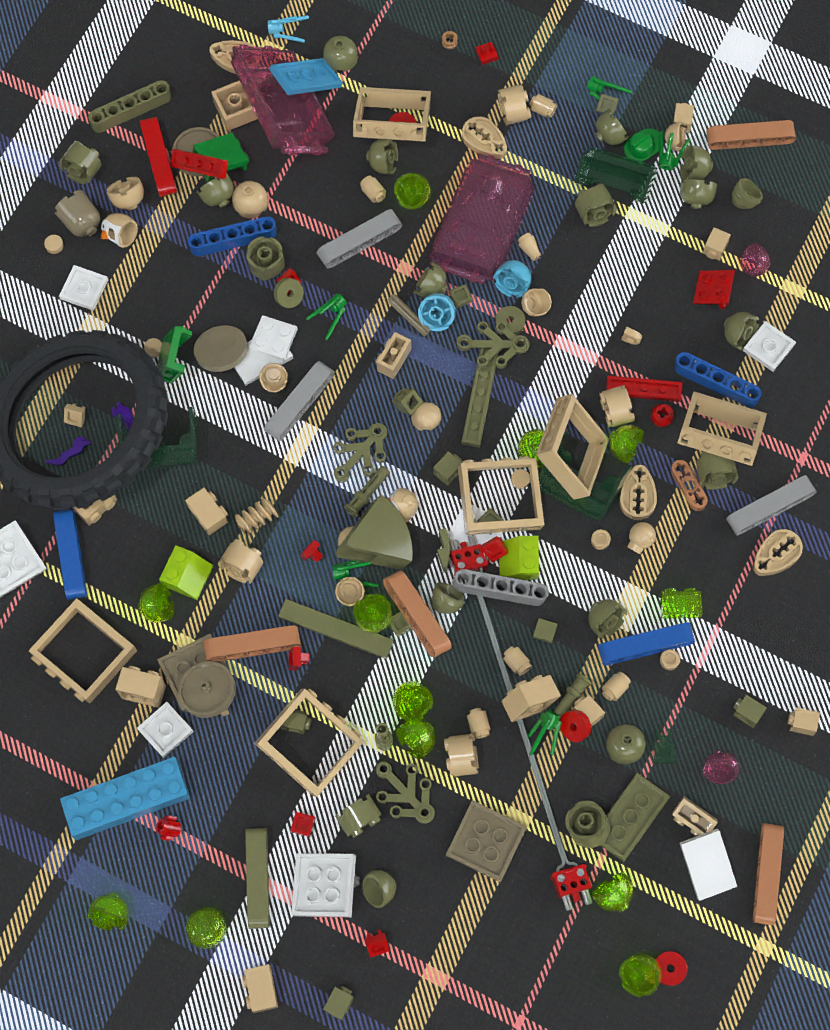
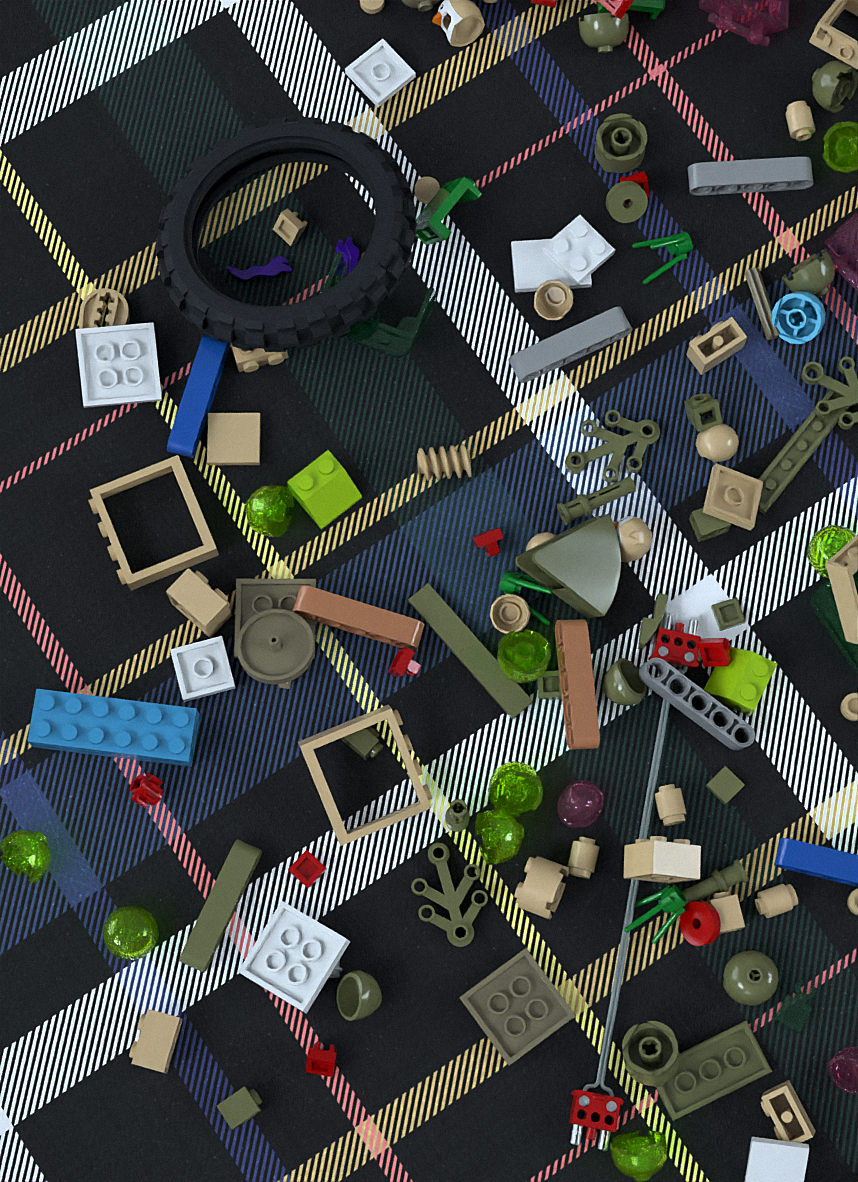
camera: 25 degrees right, 5 degrees up
tan brick [185,488,228,535] -> none
blue beam [188,217,277,256] -> none
dark tan piece [194,325,248,372] -> none
tan brick [218,539,263,584] -> none
tan cylinder [232,181,269,218] -> none
olive brick [335,794,382,838] -> none
olive tile [449,284,473,308] -> none
tan window [458,456,544,535] -> none
tan tile [511,469,530,489] -> none
olive cylinder [588,599,627,638] -> none
none -> tan tile [207,413,261,465]
none -> clear pink hat [557,780,604,829]
none -> tan tile [703,463,763,530]

